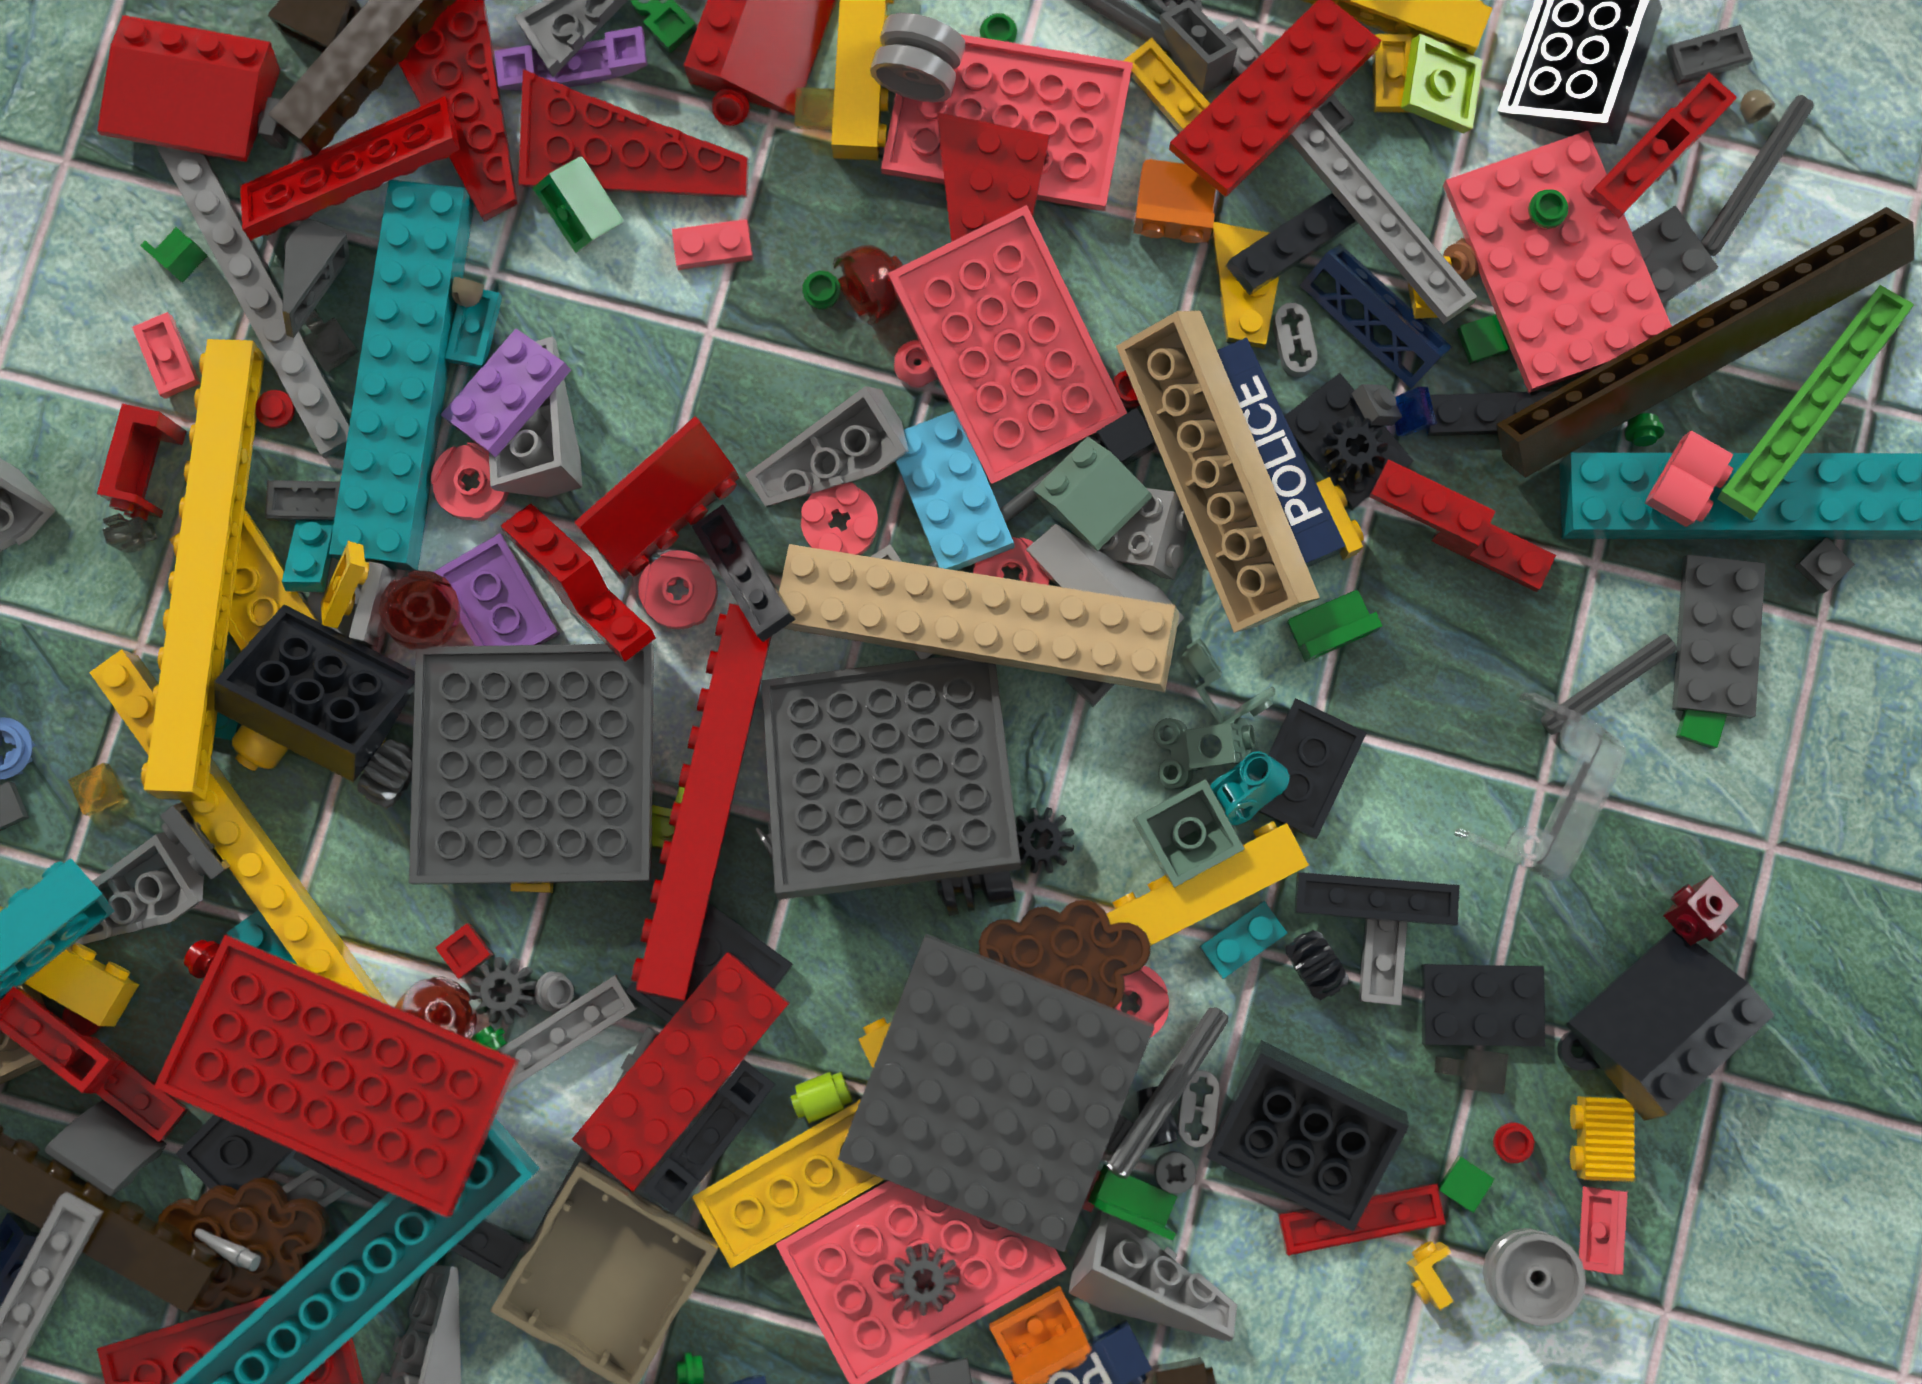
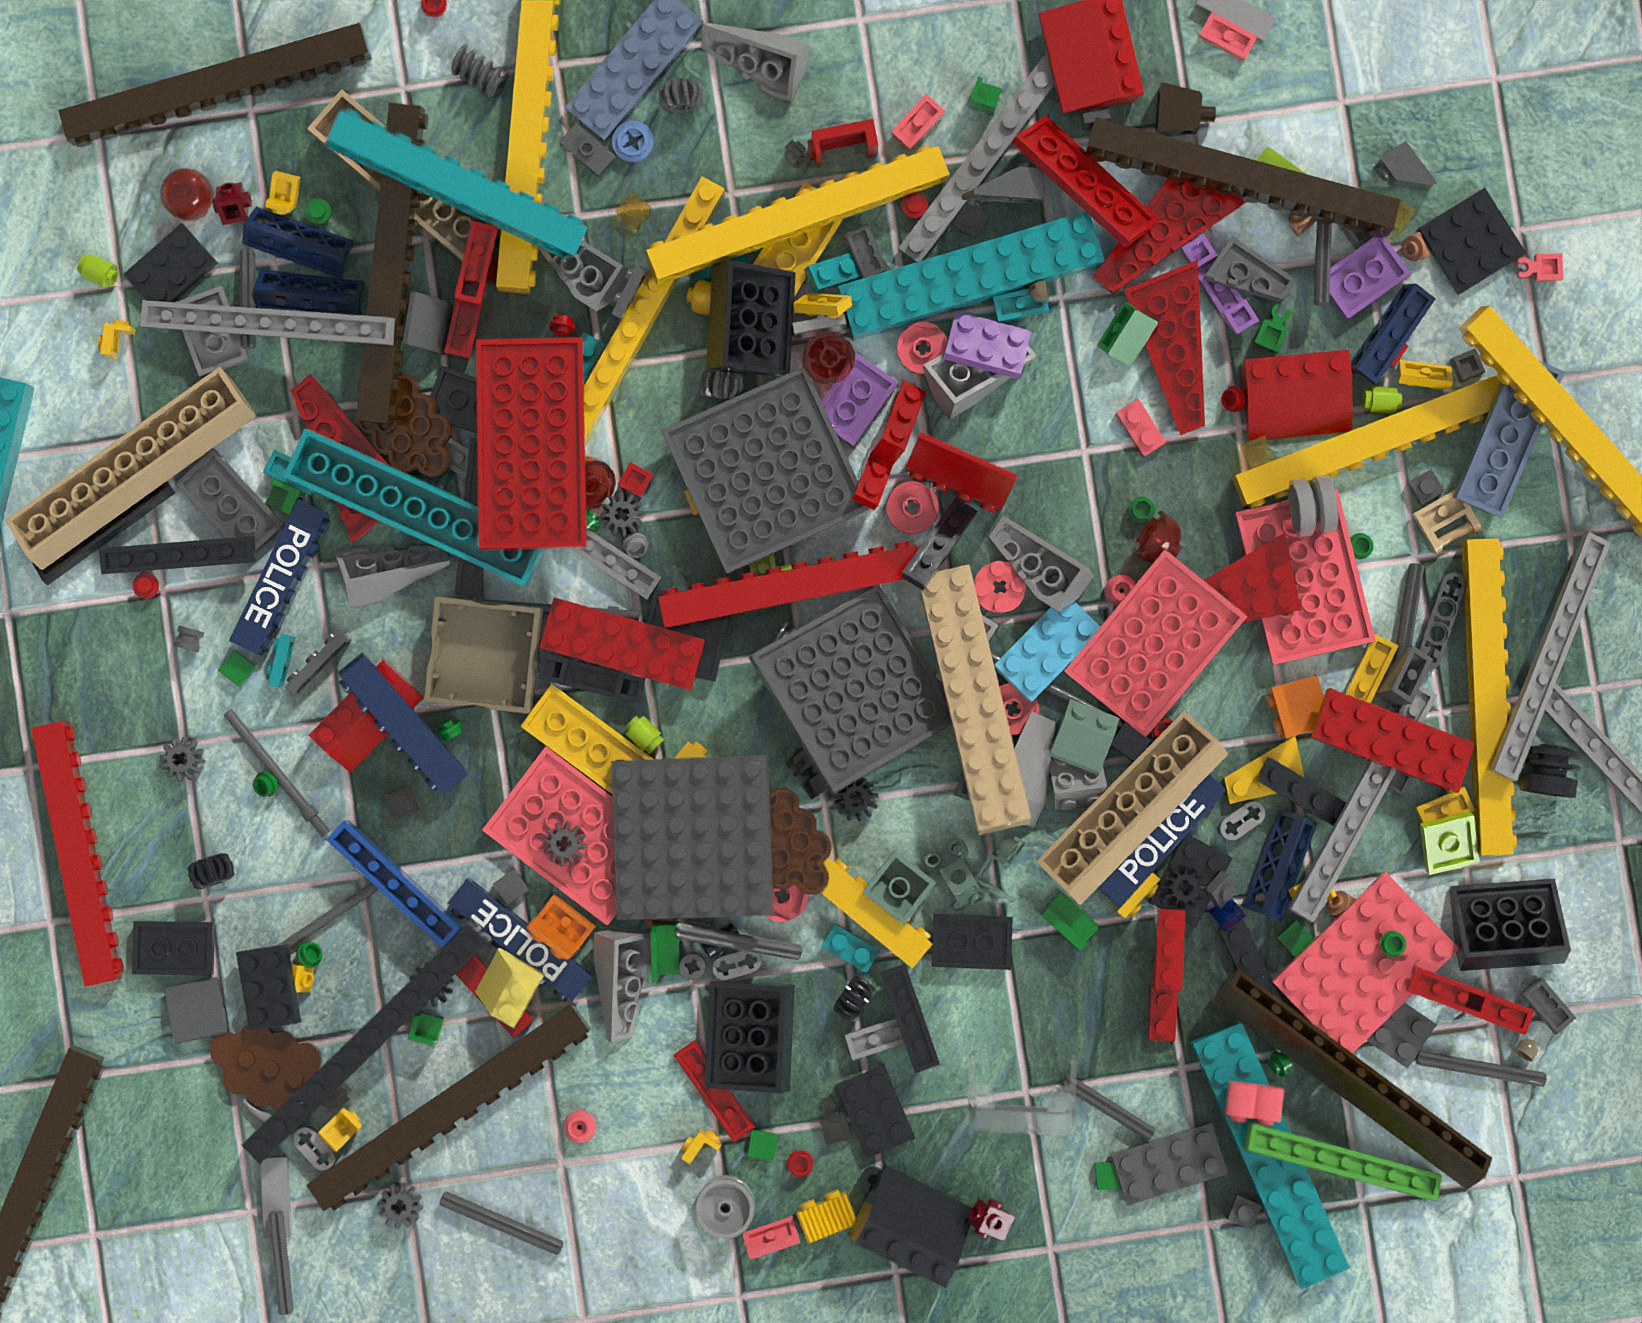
camera: 60 degrees right, 5 degrees up
light grey helmet [195,1229,261,1271] -> none
teal piece [1210,751,1290,825] -> none

